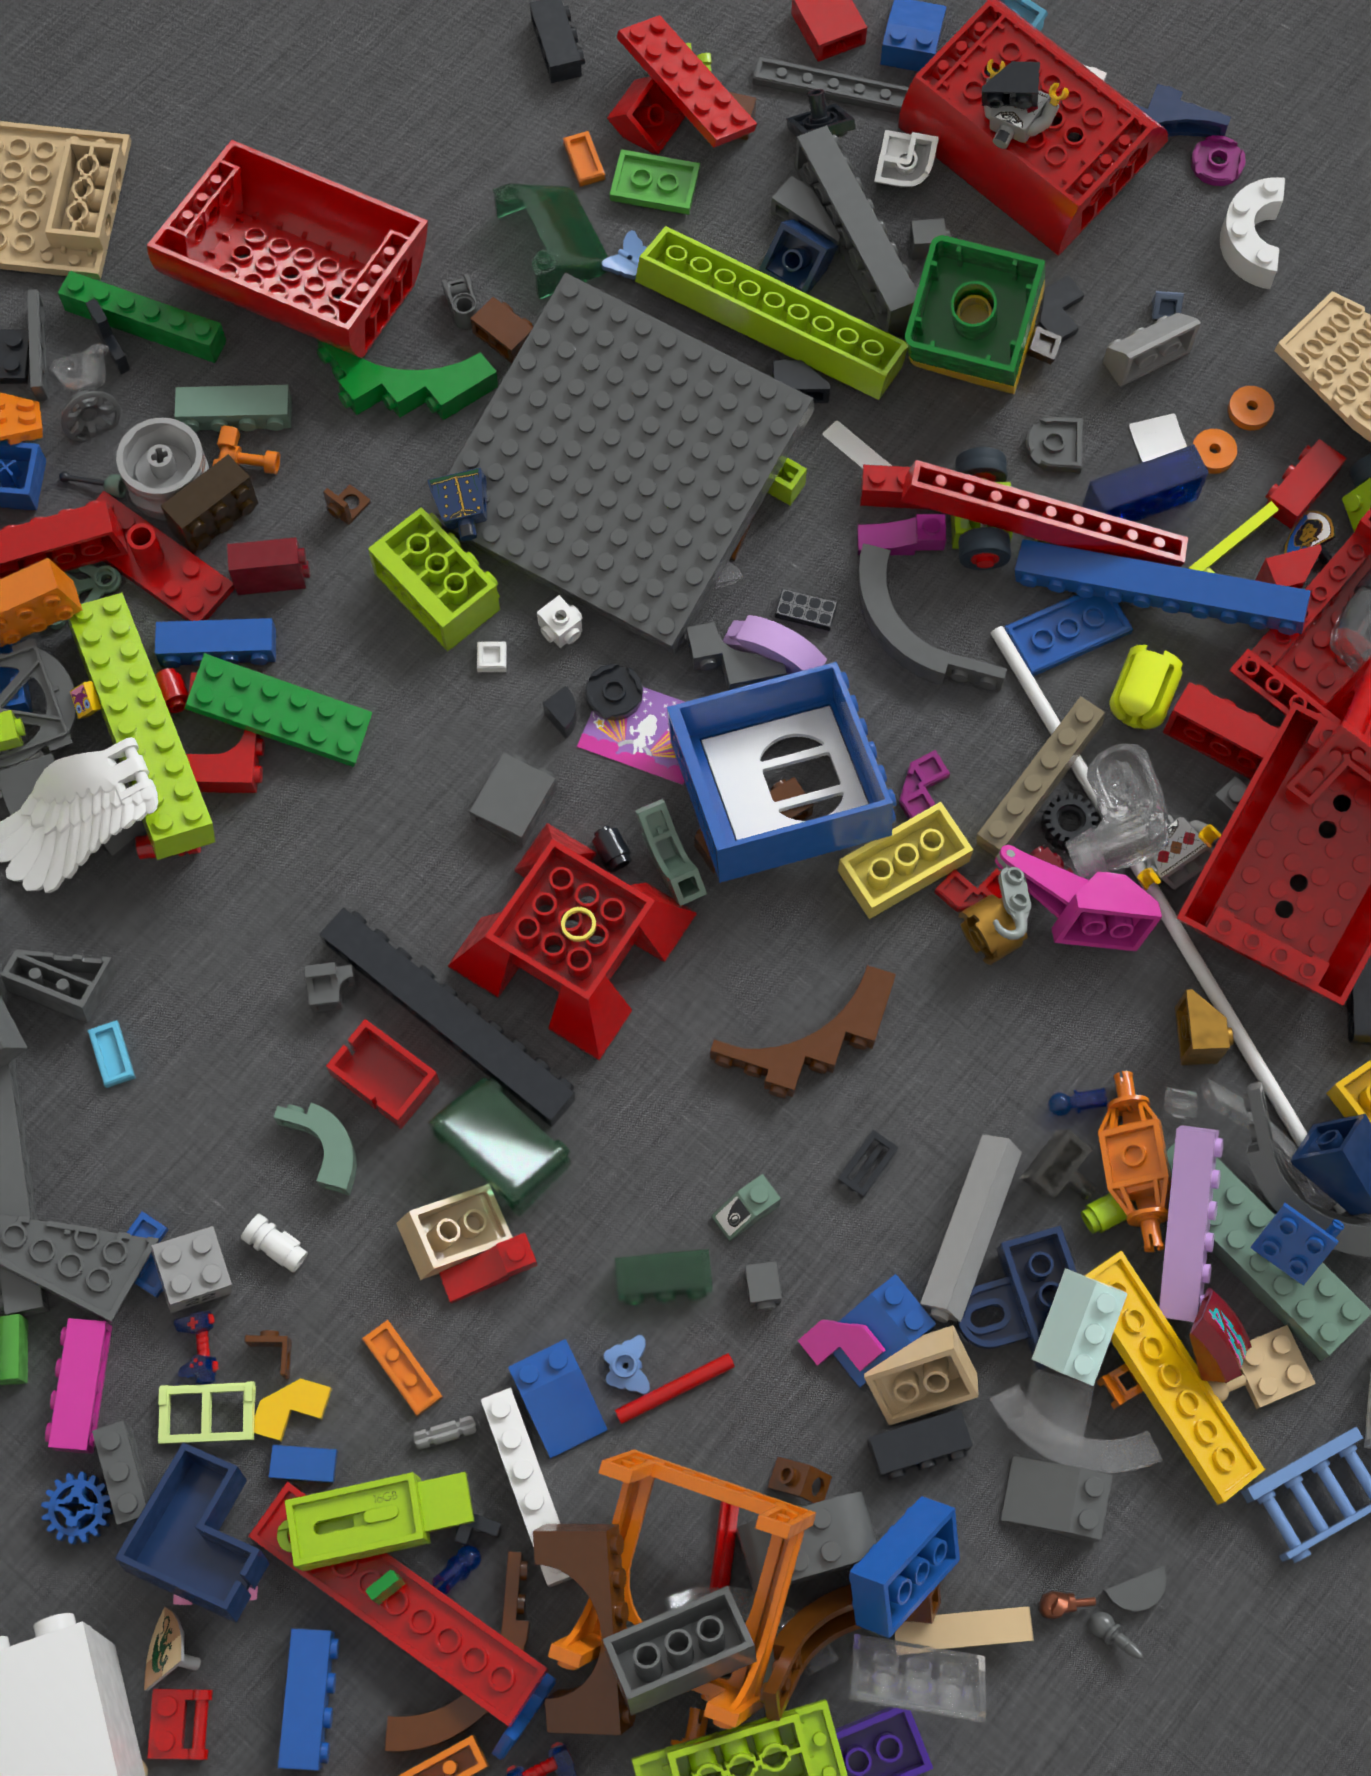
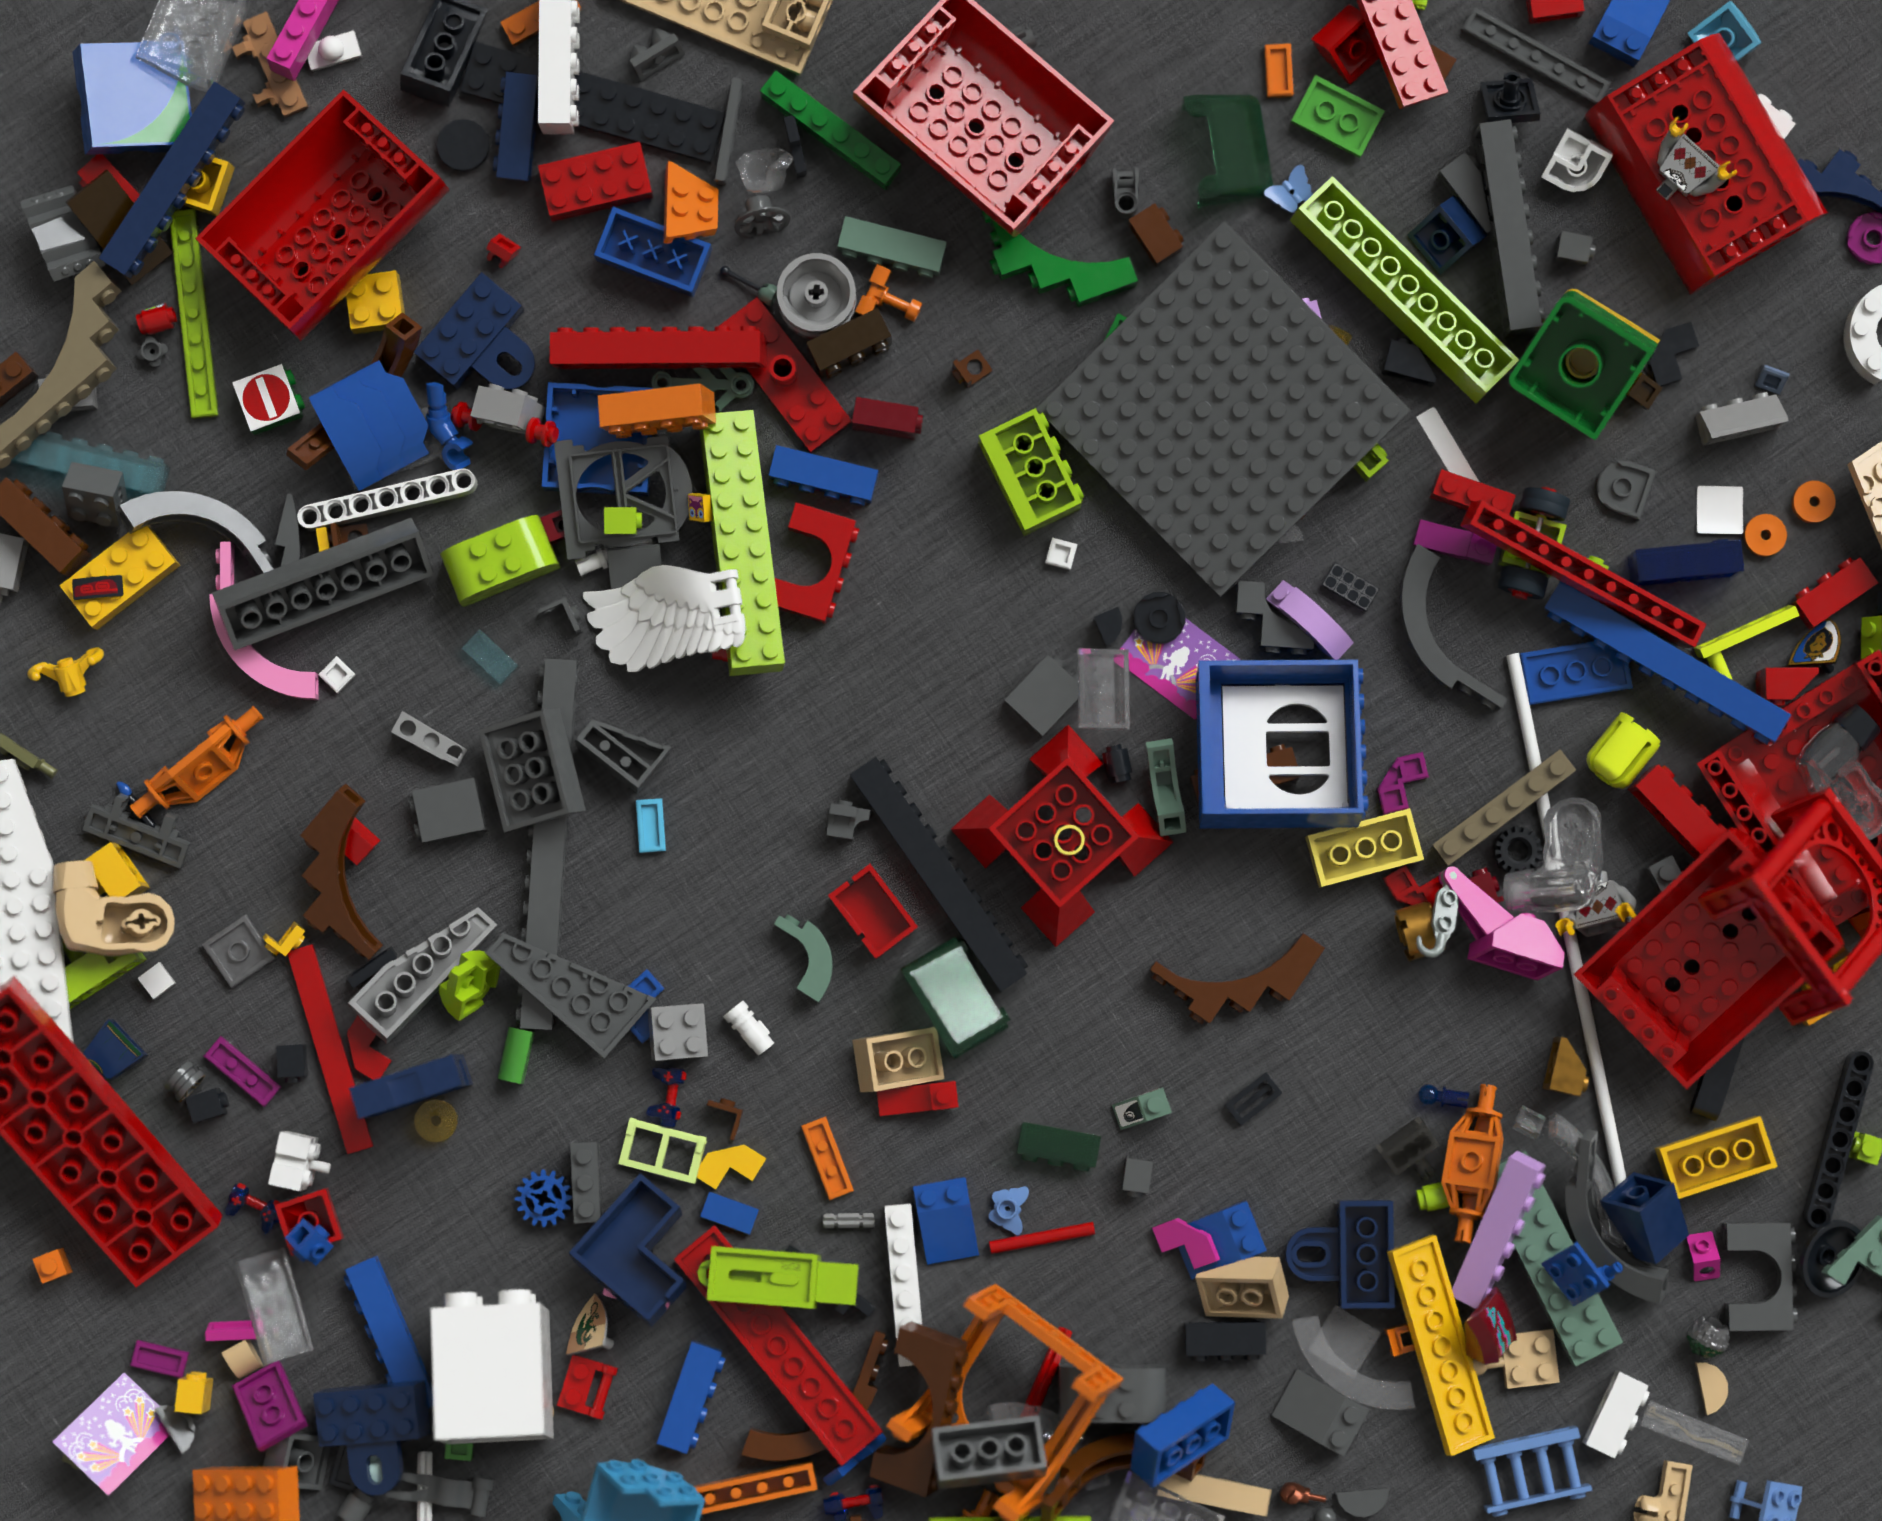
camera: 15 degrees right, 15 degrees up
dark pink brick [45,1318,112,1454] -> none
red brick [155,668,189,713] -> none
green plate [185,653,372,767] -> none
green tile [366,1570,405,1605] -> none
dark blue torso [427,467,487,541] -> none
clear blue pin [432,1545,481,1594] -> none
white brick [537,595,583,648] -> none
reddish brown bracket [768,1457,832,1503] -> none
light grey brick [920,1134,1022,1323] -> none
black slope [982,61,1040,109] -> none
light aqua slope [1032,1268,1127,1386] -> none
none -> clear slope [1077,648,1130,731]

